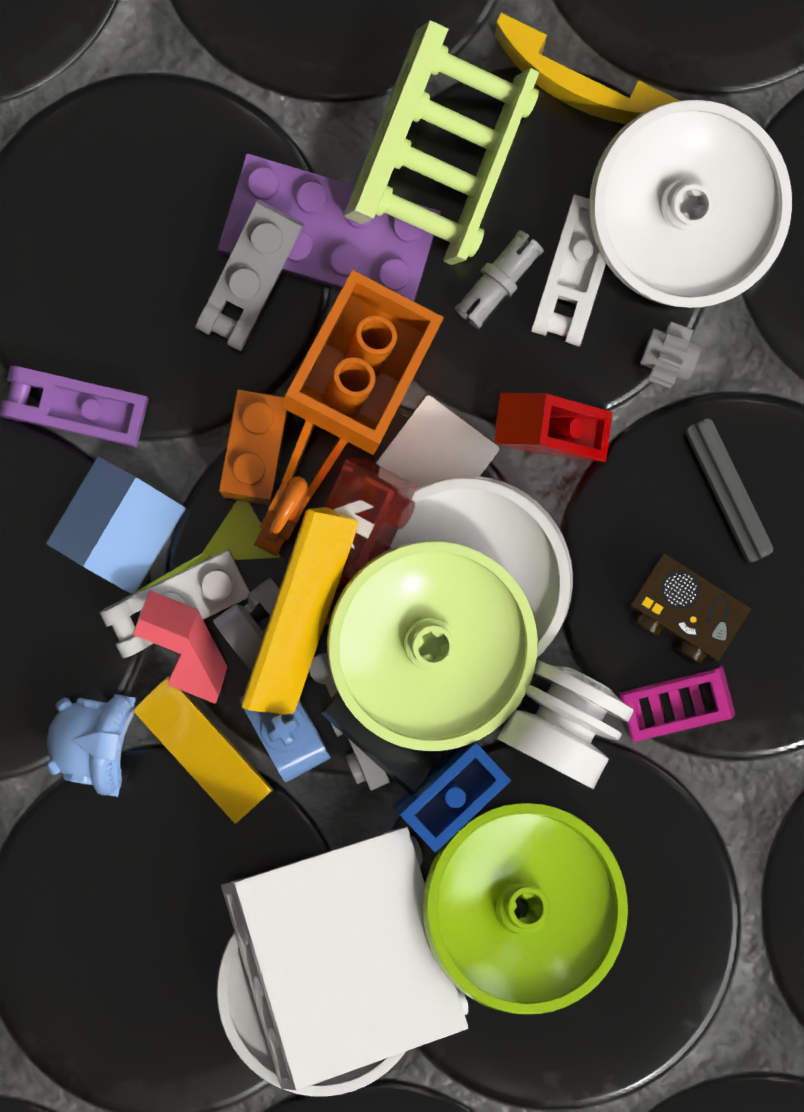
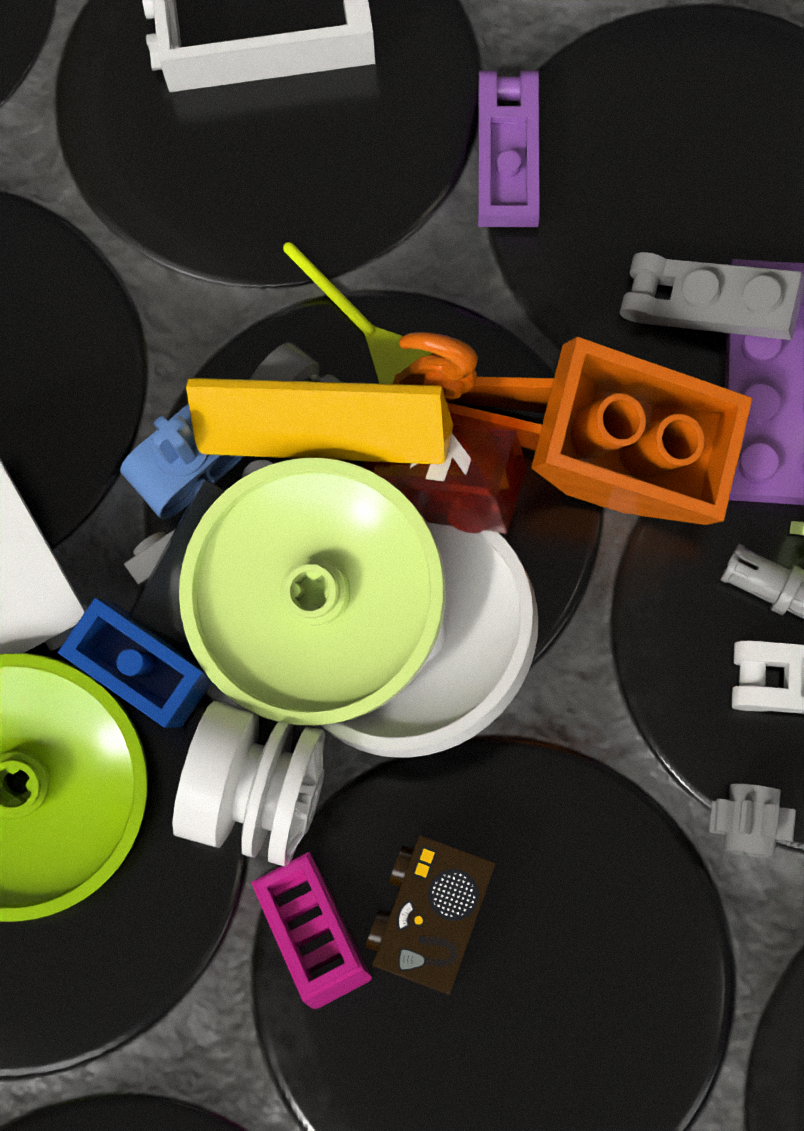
camera: 85 degrees right, 10 degrees down
light blue helmet [45,694,135,797] -> none
light blue slope [46,457,186,595] -> none
white plate [99,549,250,658] -> none
coral slope [132,590,228,704] -> none
yellow slope [134,676,274,824] -> none
orange brick [219,390,290,506] -> none
white sticker [375,396,499,494] -> none
red slope [494,393,613,462] -> none
dark grey axle [685,419,773,563] -> none

